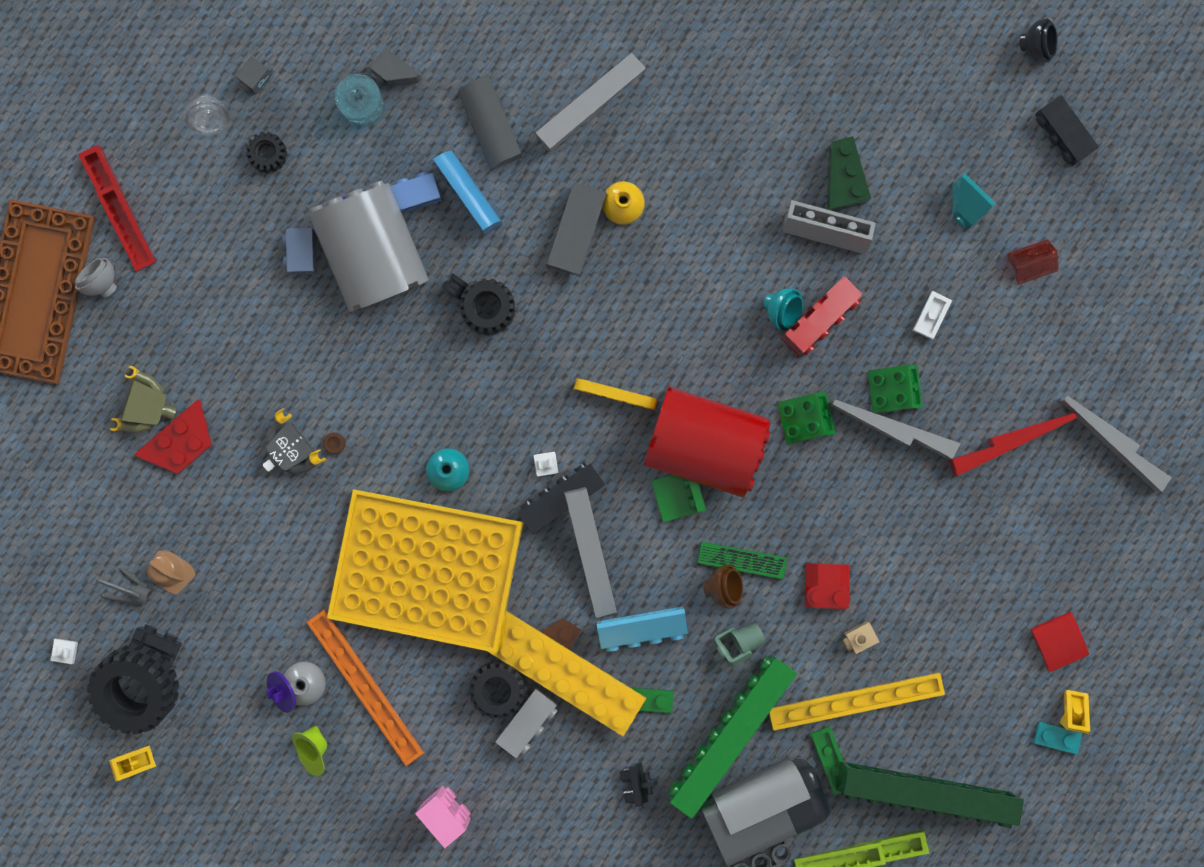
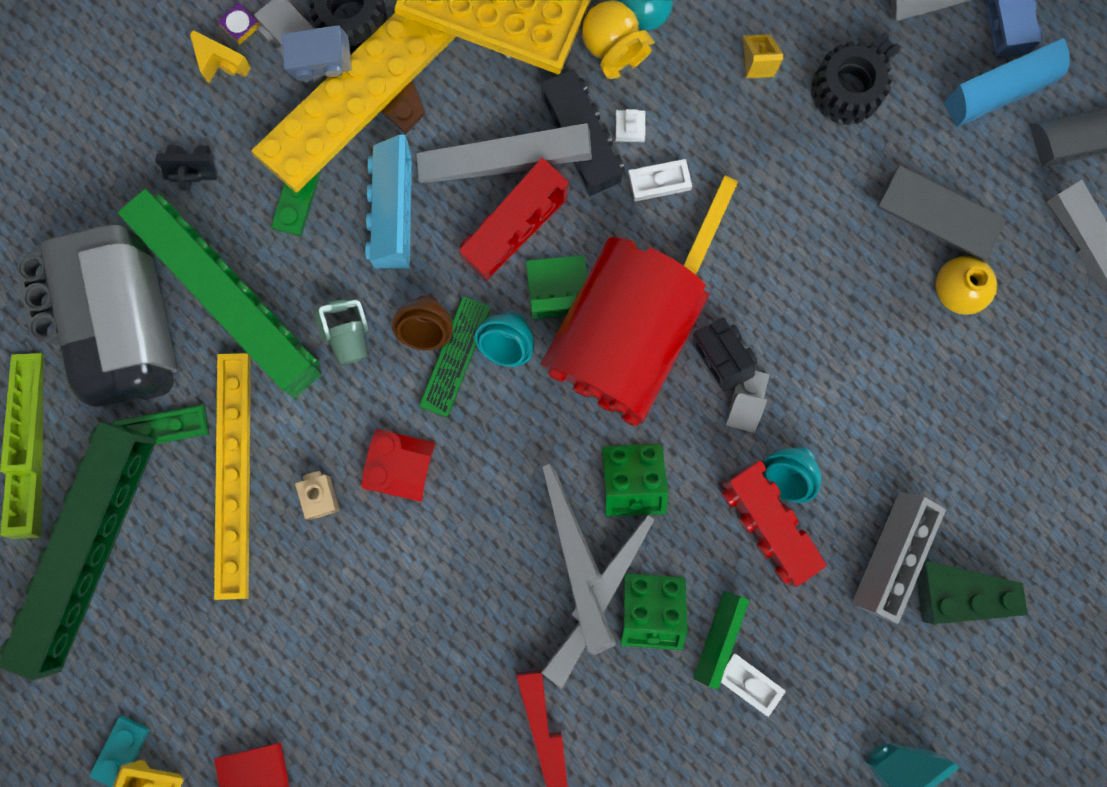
camera: 95 degrees right, 5 degrees down
none -> yellow slope [190,30,251,84]
none -> tile [217,3,260,45]
none -> sand blue brick [281,25,352,81]
none -> red wedge [459,157,569,282]
none -> teal piece [475,312,535,367]
none -> light grey slope [543,464,617,655]
none -> yellow tile [582,0,655,79]
none -> white plate [628,159,692,202]
none -> black brick [693,317,757,392]
none -> green tile [693,591,749,690]
none -> light grey slope [725,371,770,433]
none -> yellow slope [743,34,783,78]

